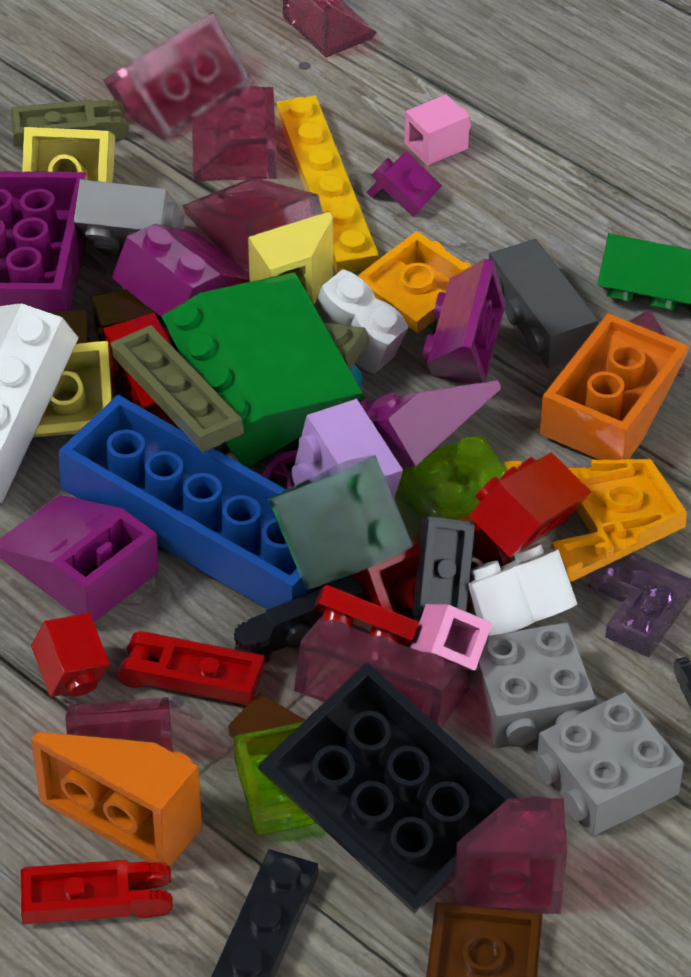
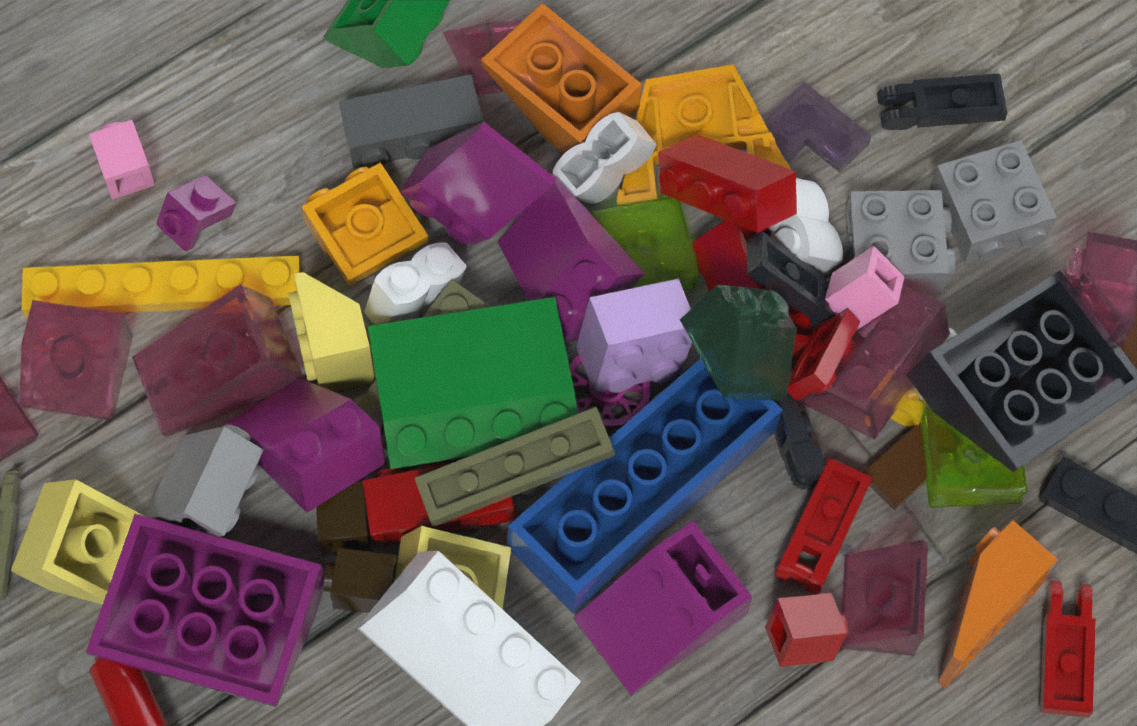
camera: 80 degrees left, 20 degrees up
none -> white brick [552,112,656,205]

